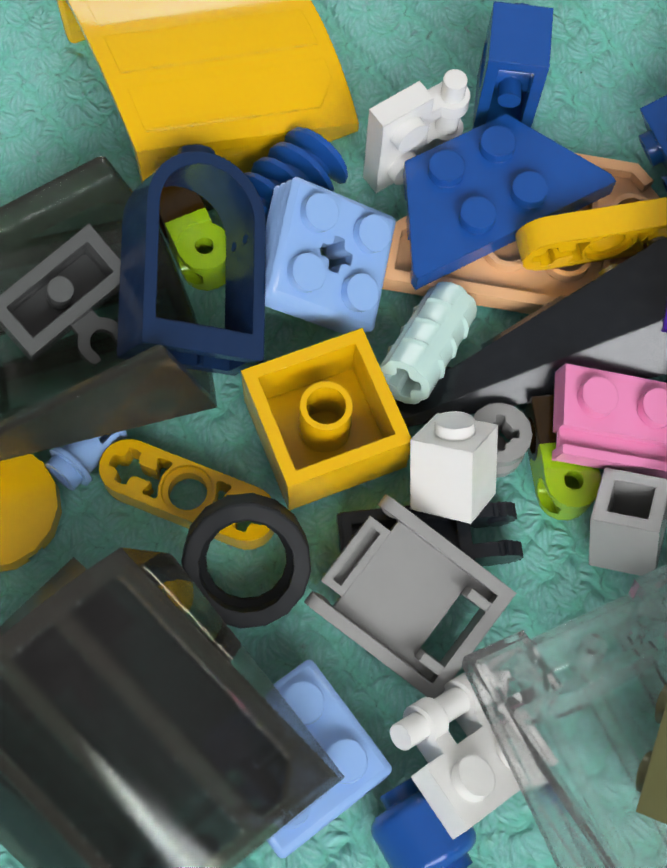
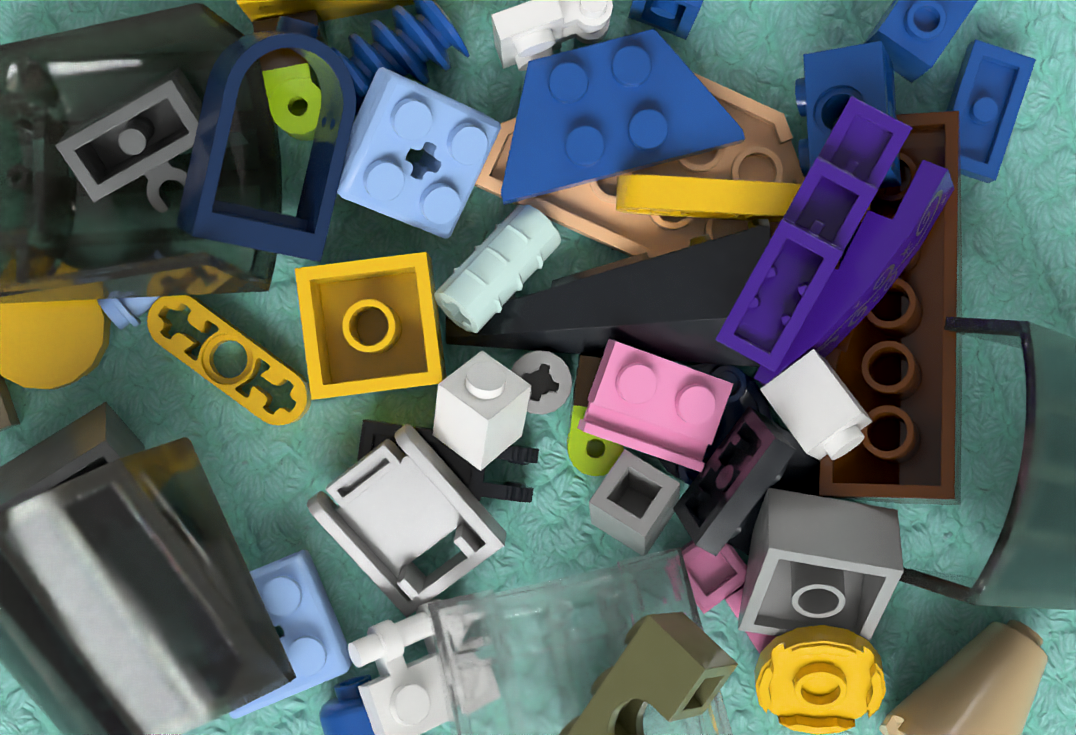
camera: 20 degrees right, 20 degrees up
black tyre [181,493,311,629] -> none

